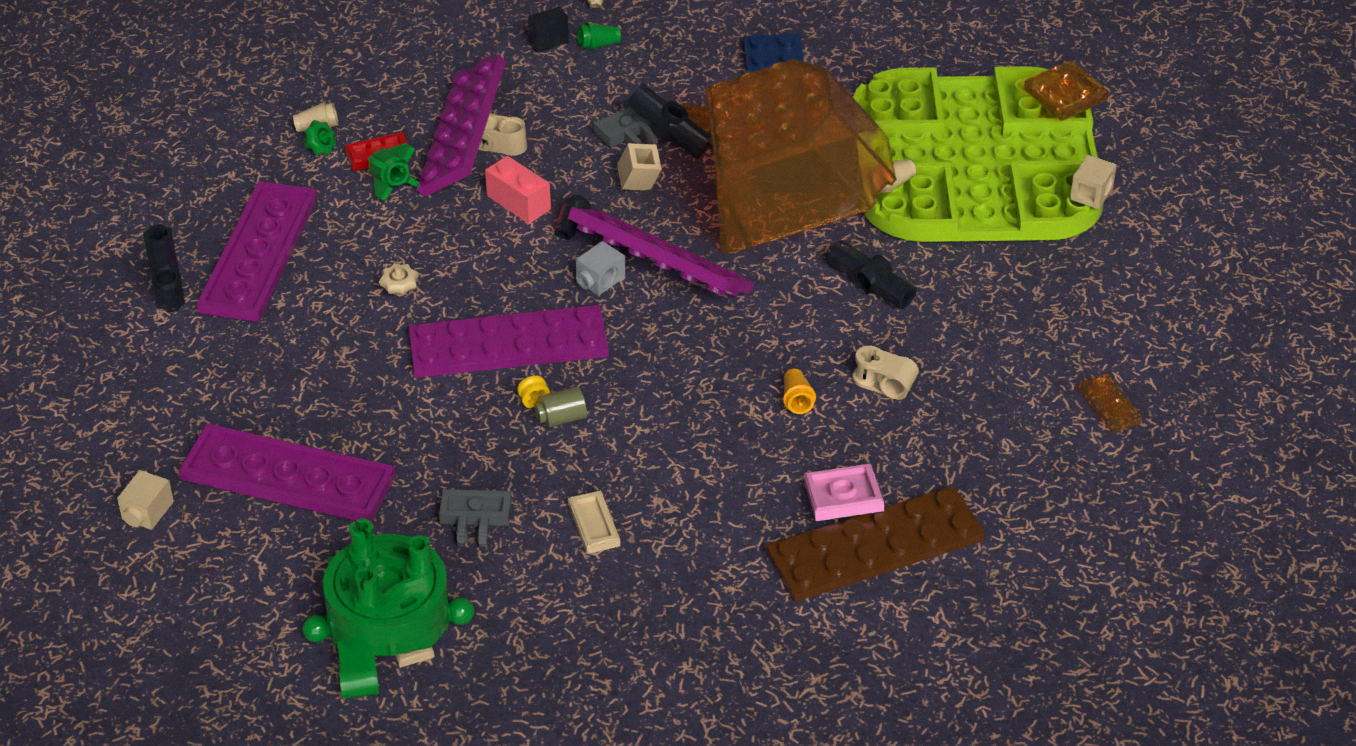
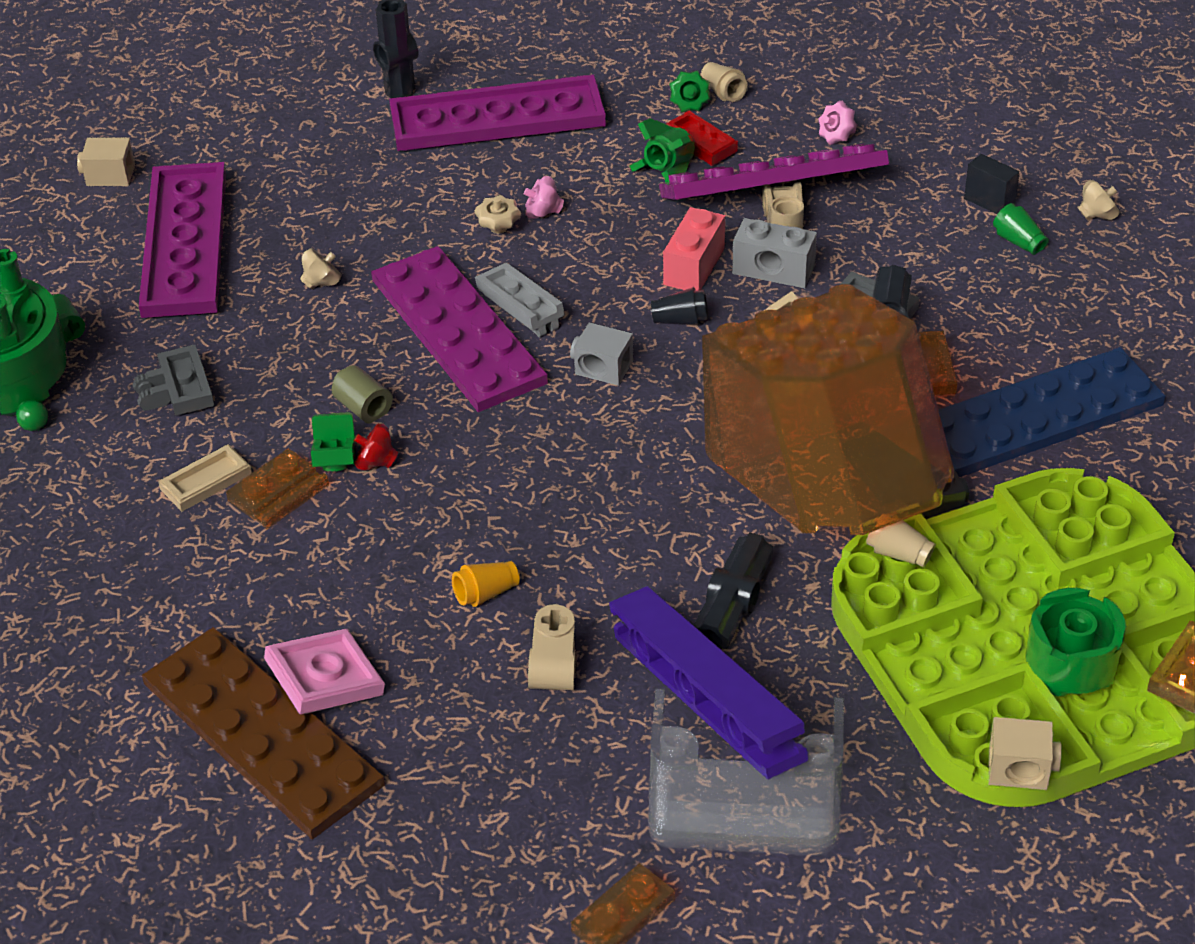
camera: 70 degrees right, 0 degrees up
yellow bush [517,375,550,408] -> none
magenta plate [568,207,755,296] -> none
none -> clear orange plate [226,448,329,530]
none -> tan piece [300,248,342,289]
none -> green bracket [311,412,356,471]
none -> red piece [354,423,398,471]
none -> light grey hinge [475,262,564,338]
none -> bright pink piece [524,176,564,219]
none -> dark purple piece [609,586,809,780]
none -> clear windscreen [648,689,844,856]
none -> light grey brick [732,218,817,288]
none -> bright pink piece [818,101,857,145]
none -> green brick [1025,588,1126,696]

